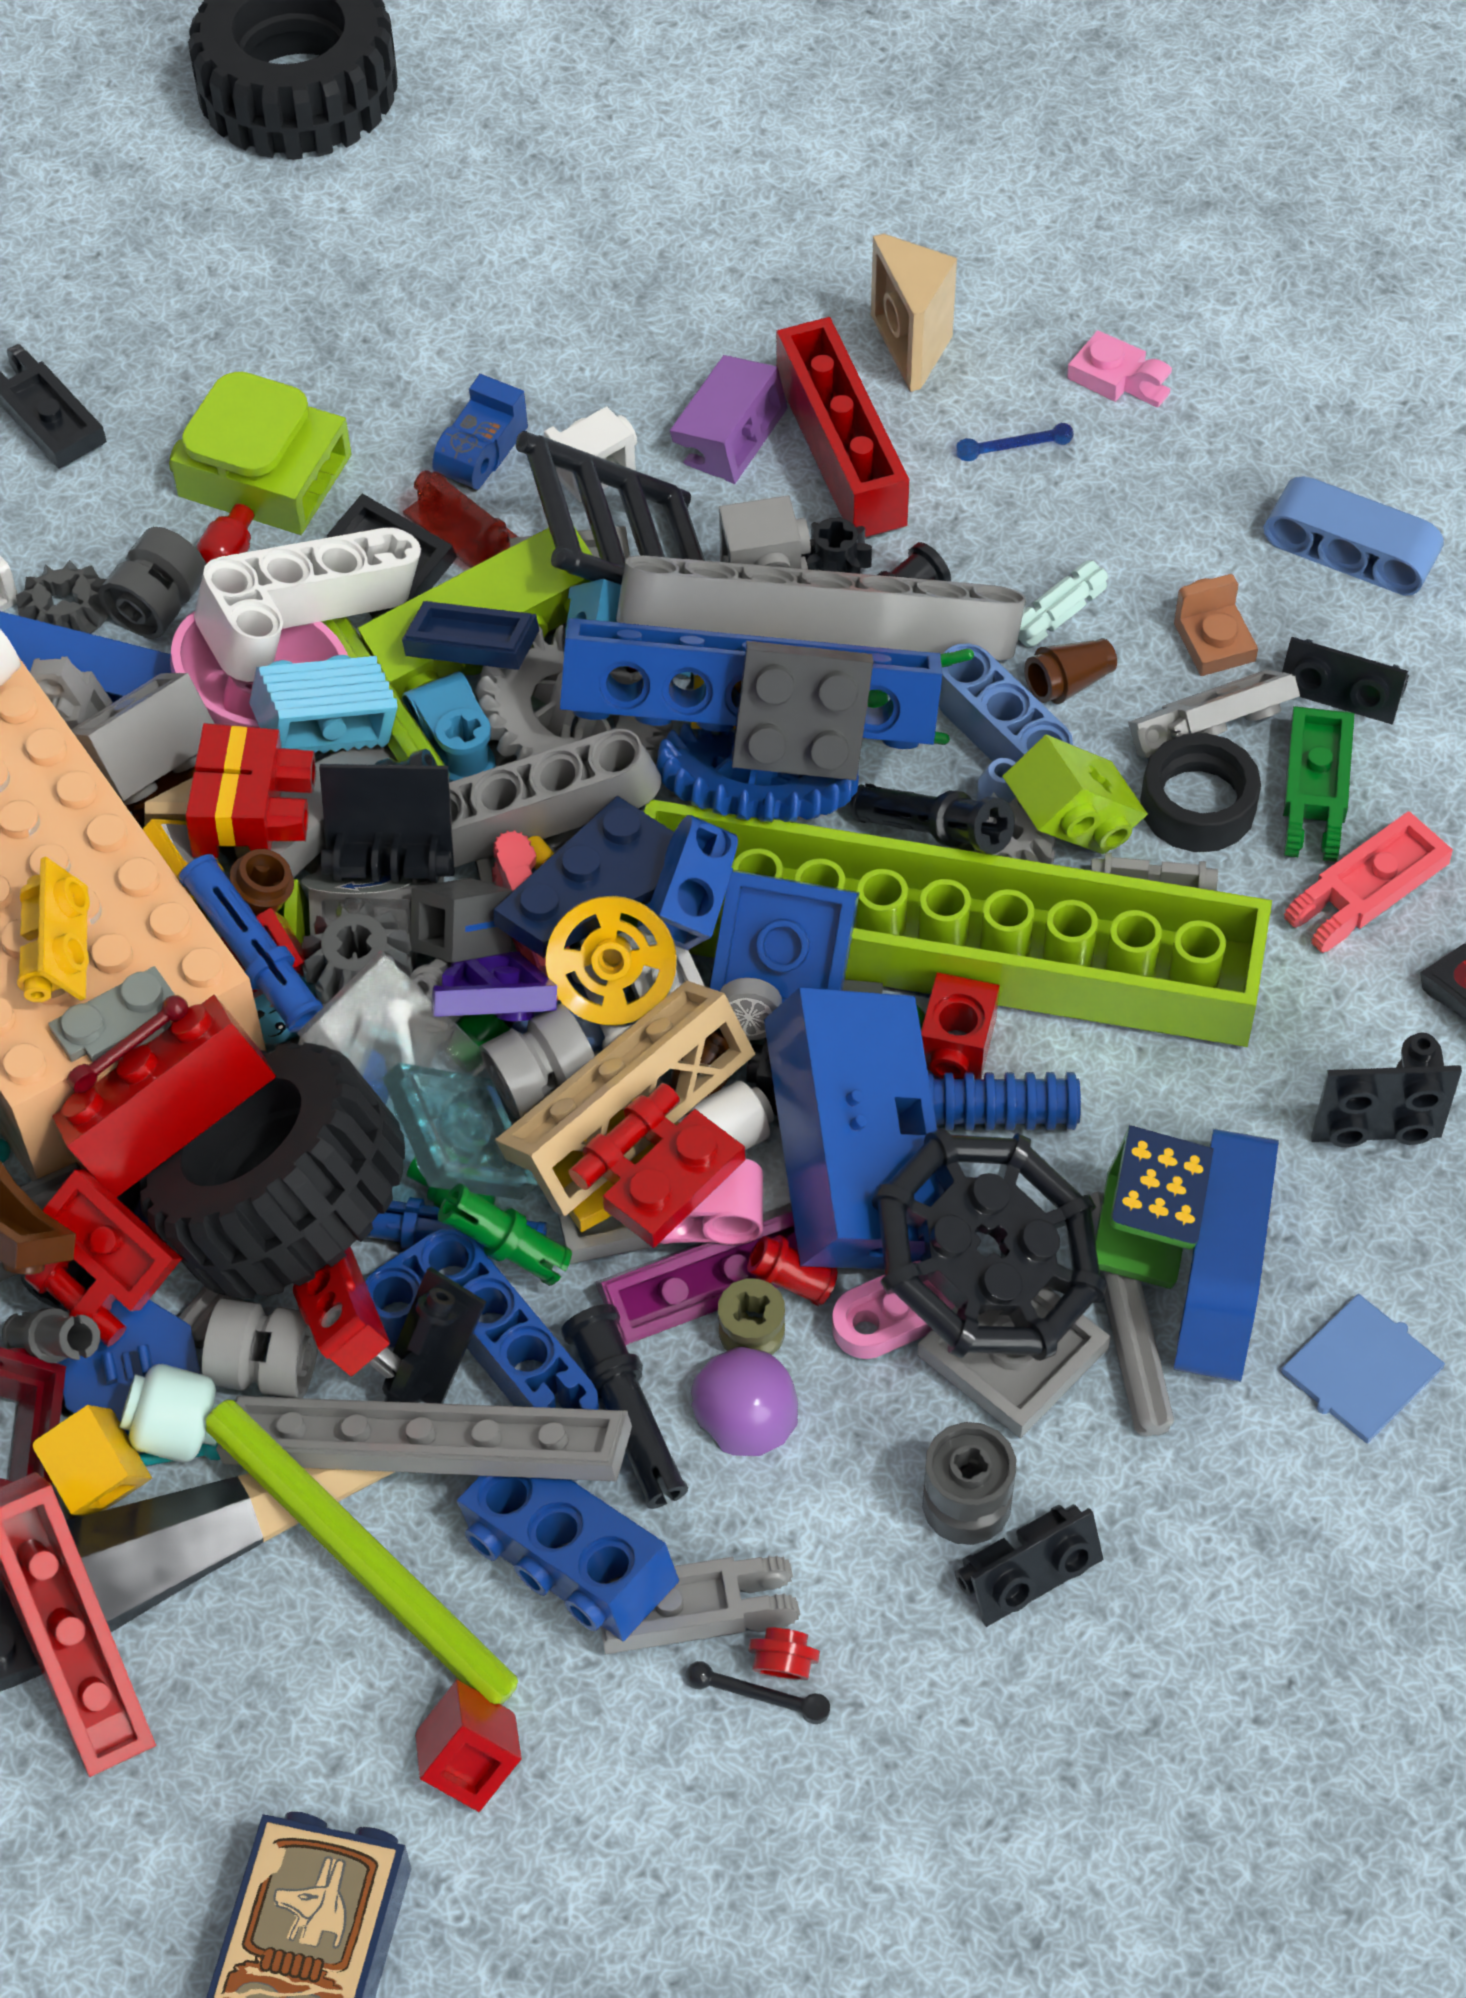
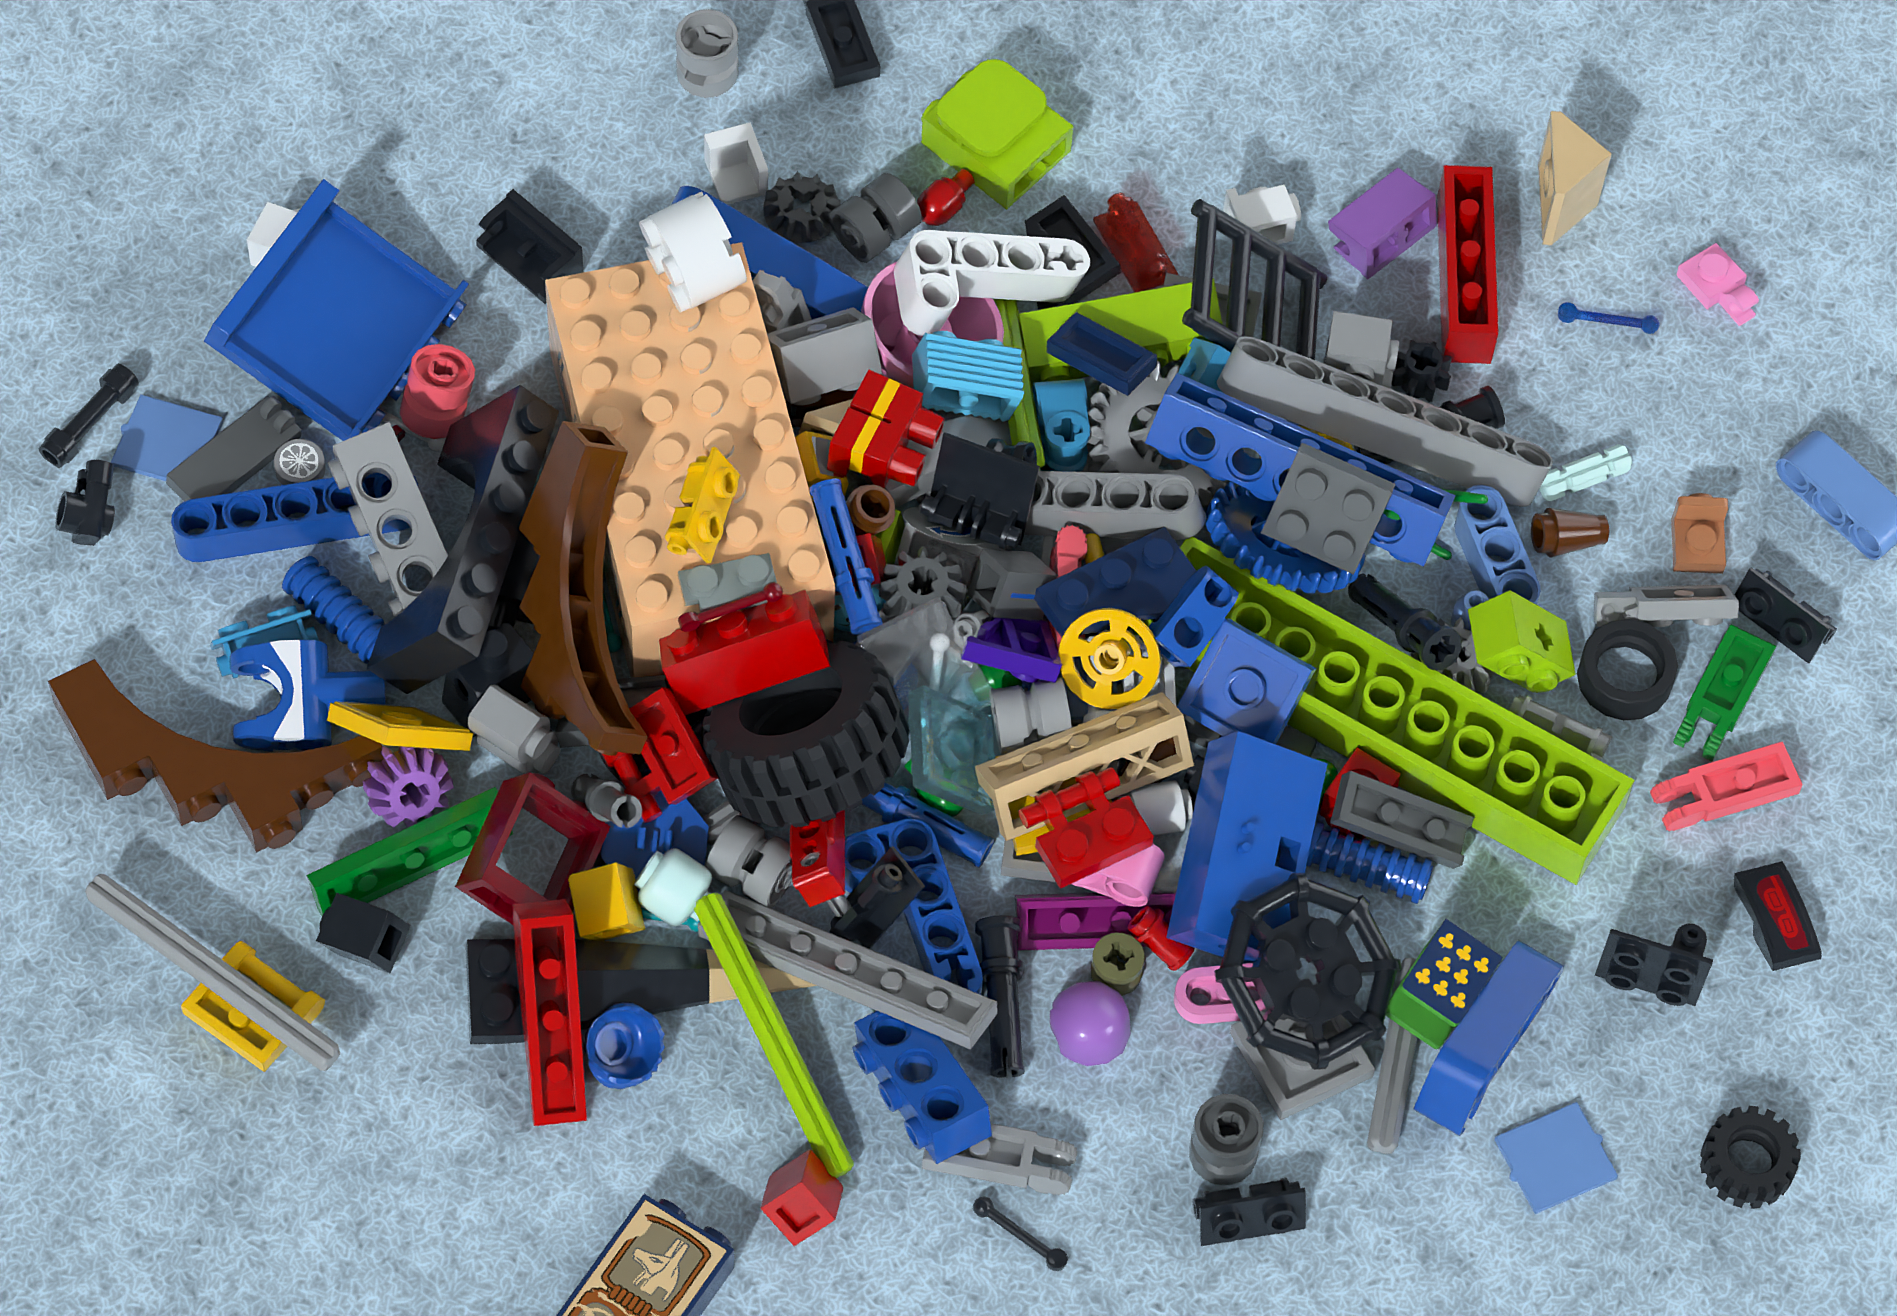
camera: 15 degrees right, 5 degrees up
blue leg [432,373,528,490] -> none
green pin [438,1183,572,1286] -> none
light grey tile [720,978,782,1040] -> none
red plate [748,1627,820,1680] -> none
none -> blue hair [584,1003,665,1089]
none -> dark grey hinge [1330,771,1474,869]

